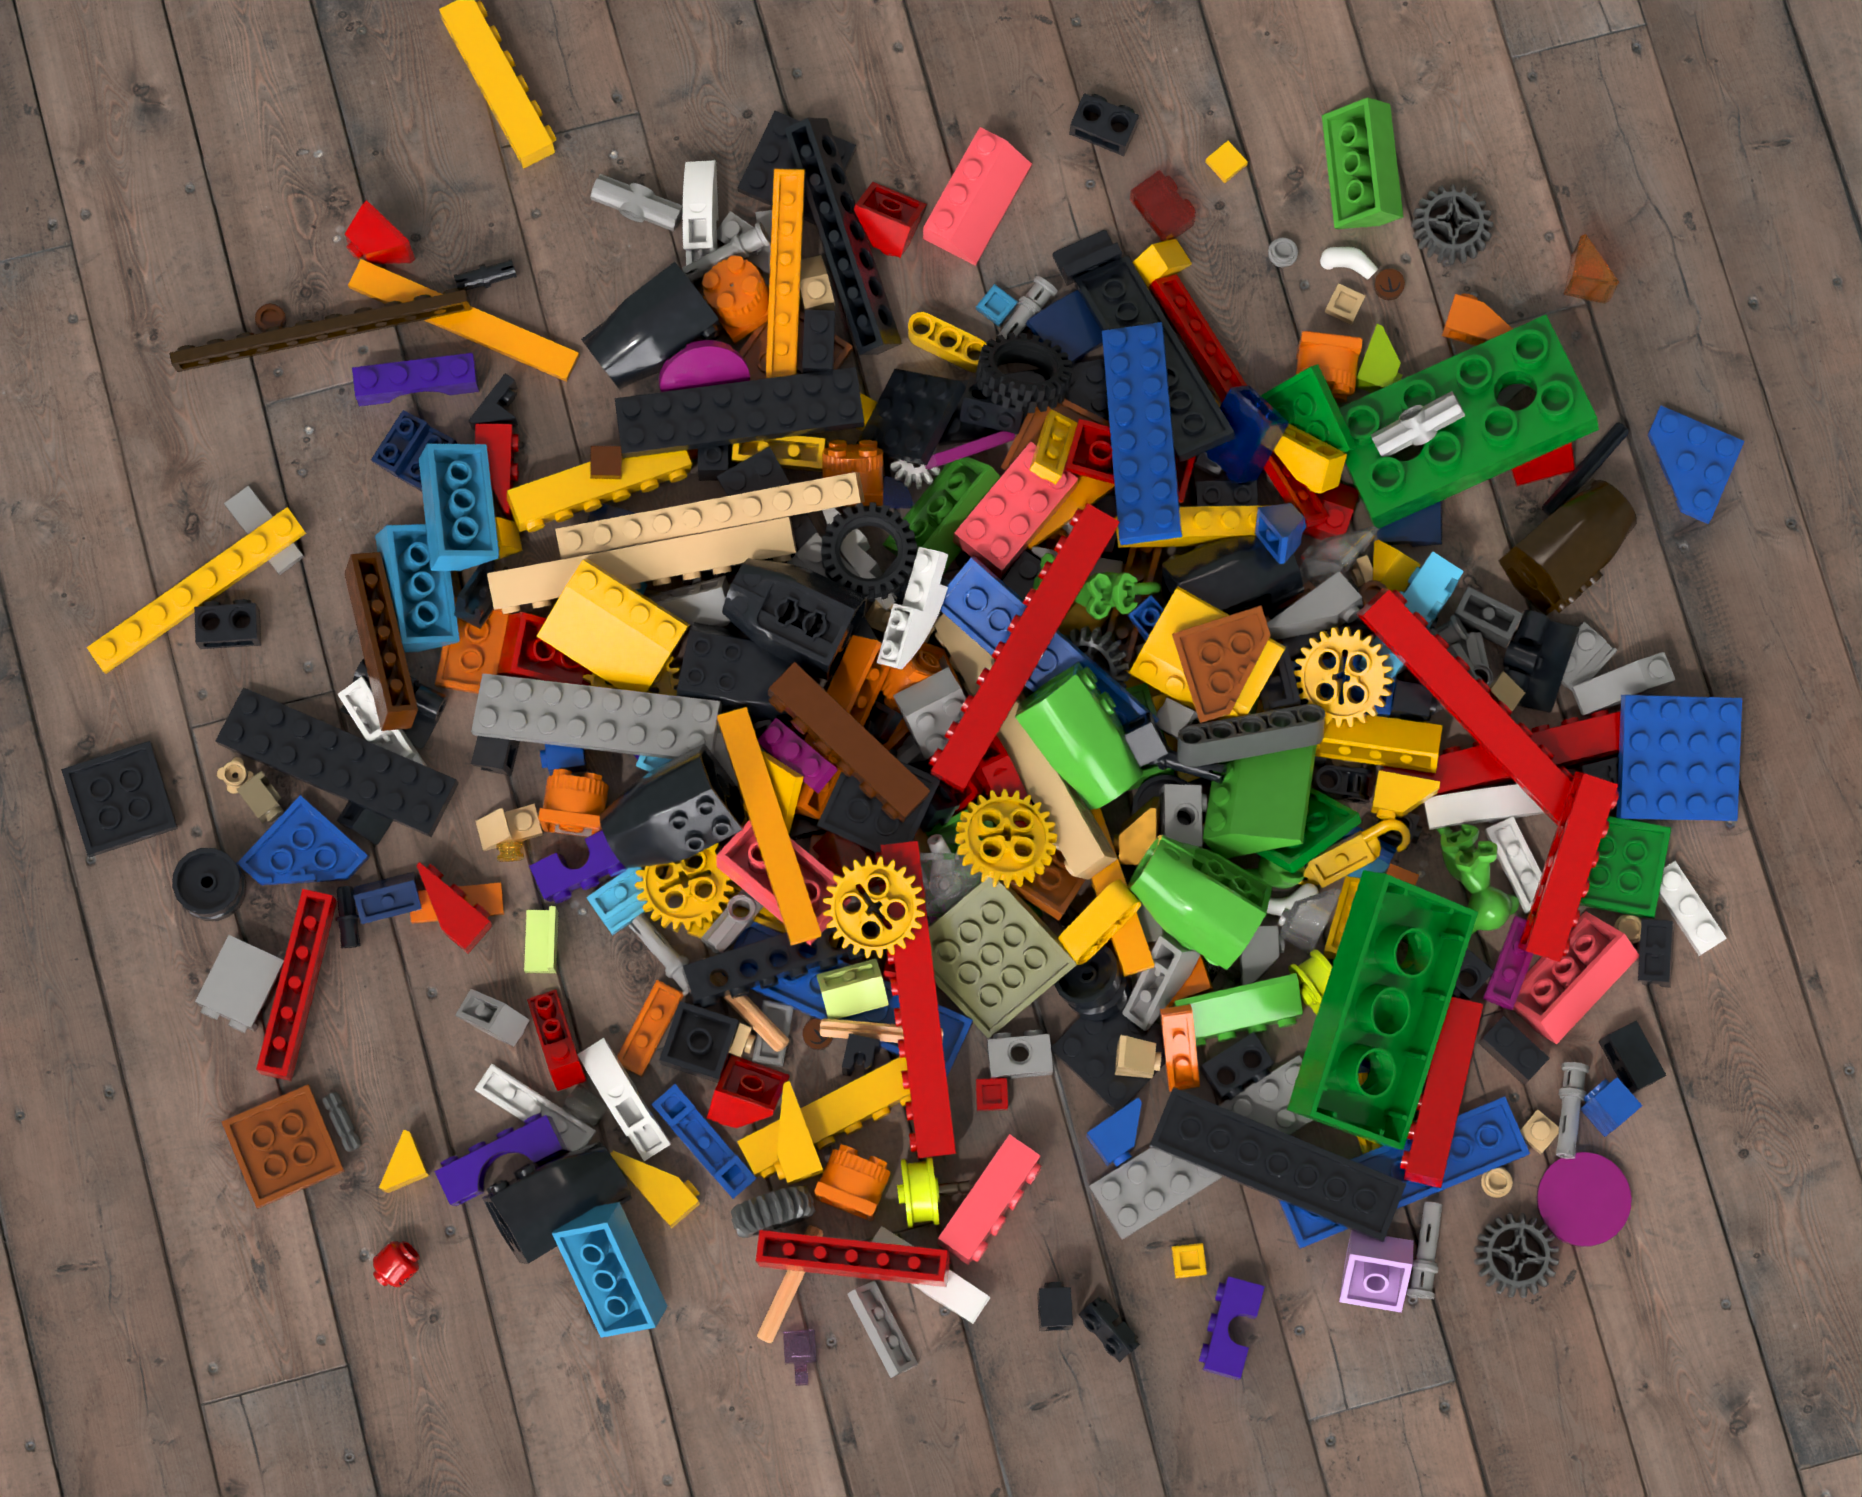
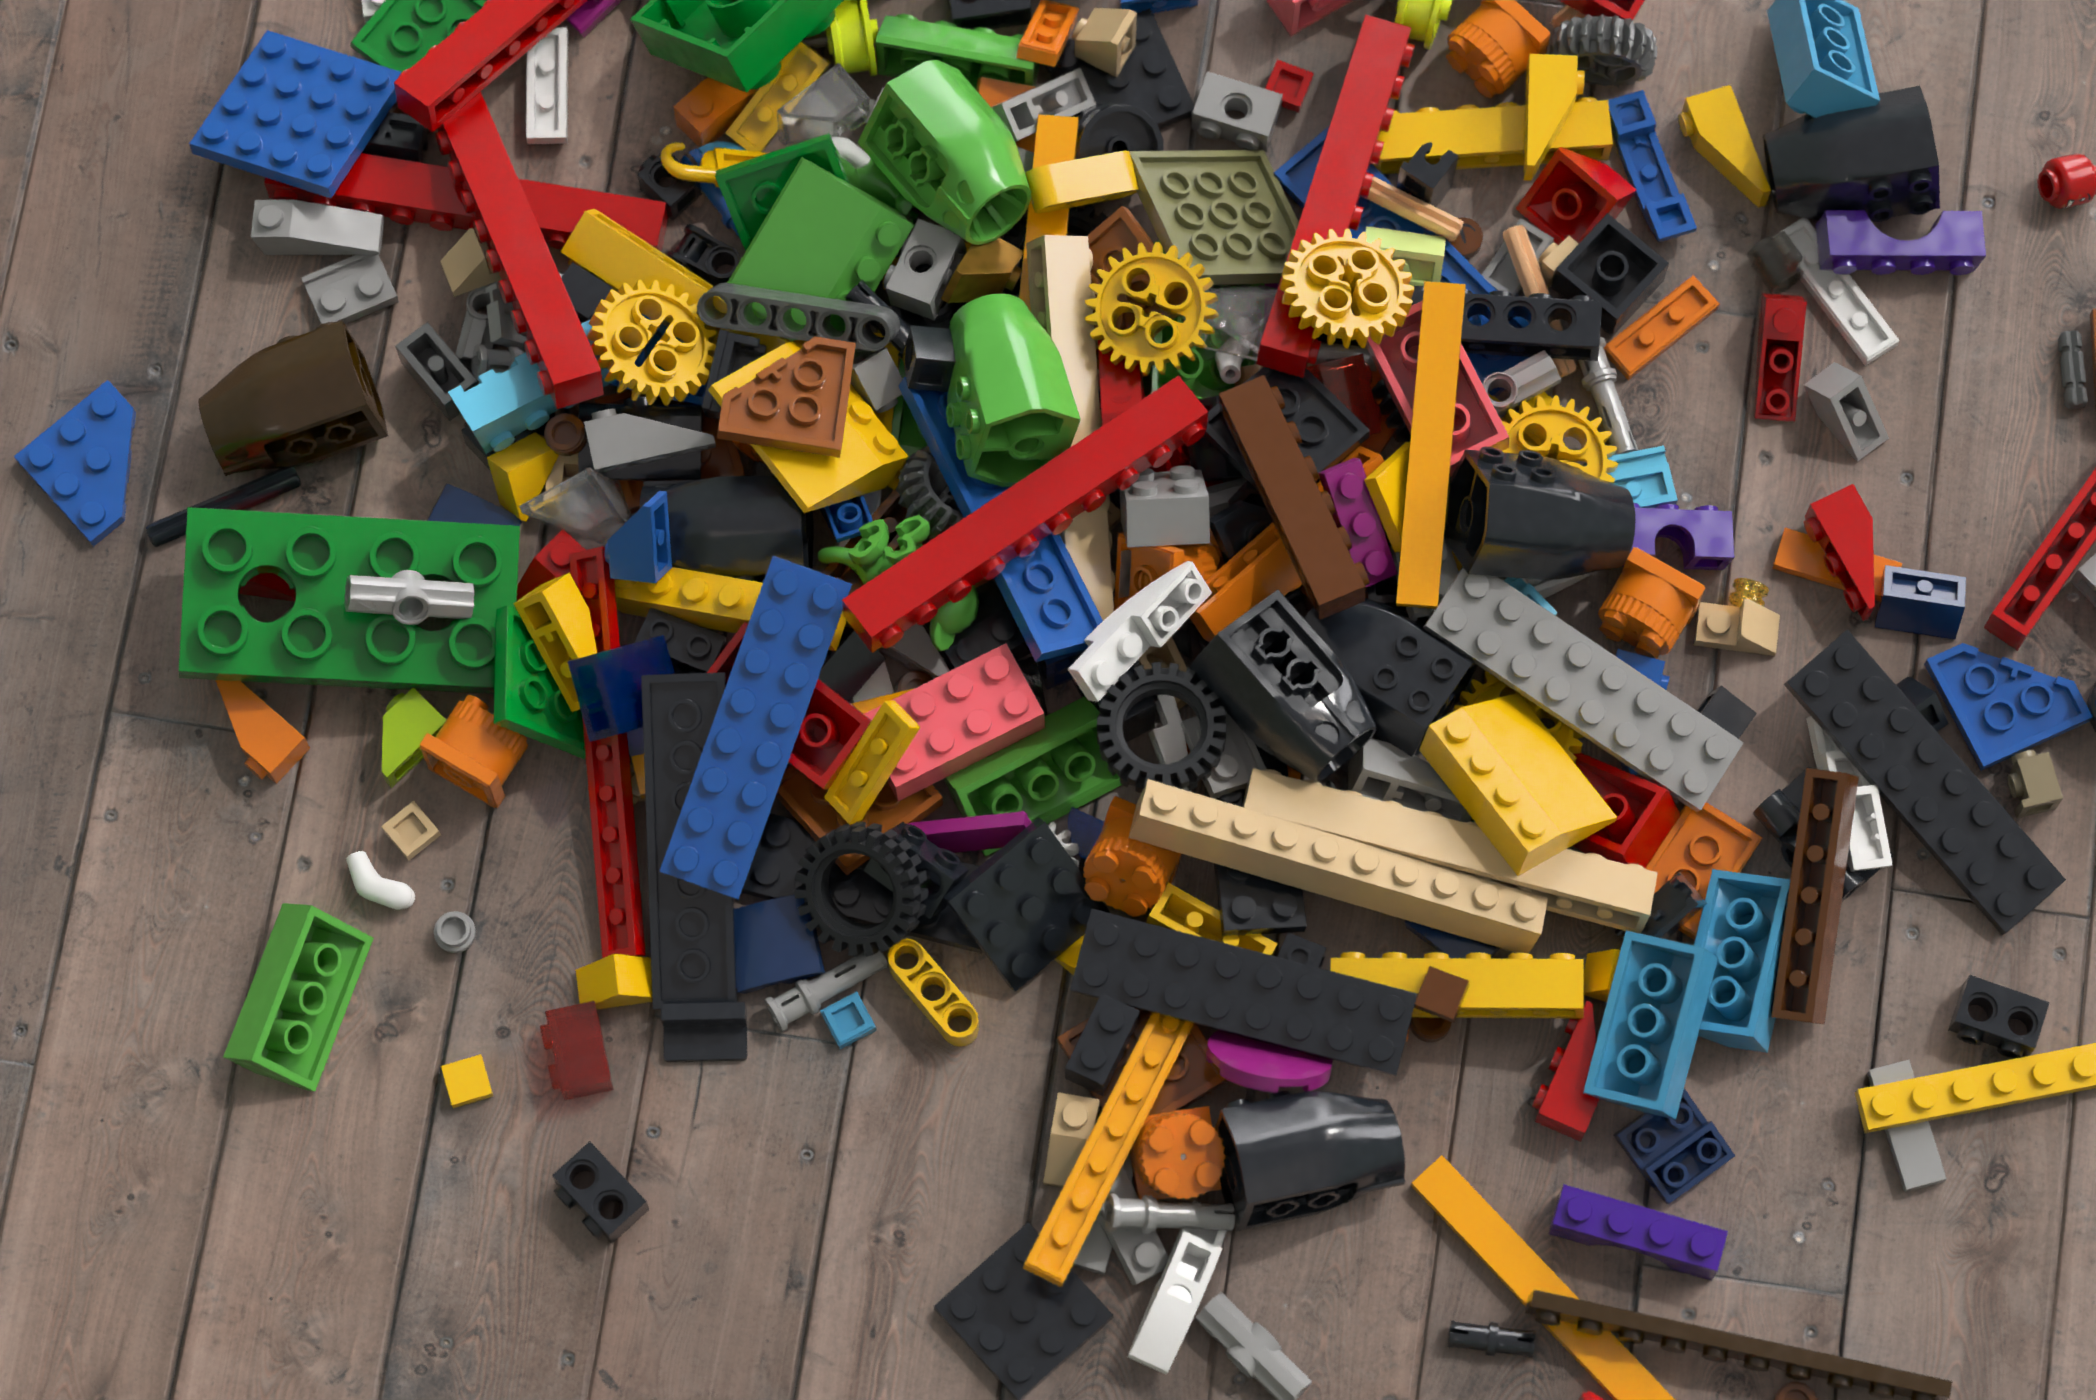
camera: 155 degrees left, 5 degrees down
tan plate [217,757,254,794] -> none
black axle [335,886,361,949] -> none
yellow slope [379,1130,429,1193] -> none
black slope [469,373,518,431] -> none
yellowish green panel [524,906,558,973] -> none
white slope [577,1037,671,1161] -> none
black brick [785,117,902,355] -> none
red slope [854,181,927,258] -> none
coral slope [923,127,1032,266] -> none
yellow slope [1371,771,1440,820] -> none
reddish brown tile [1374,269,1405,300] -> none
dark grey gear [1411,184,1493,266] -> none
white slope [1424,784,1544,830] -> none
bright green animal [1436,824,1519,934] -> none
black panel [1503,610,1580,713] -> none
clear orange slope [1564,234,1619,304] -> none

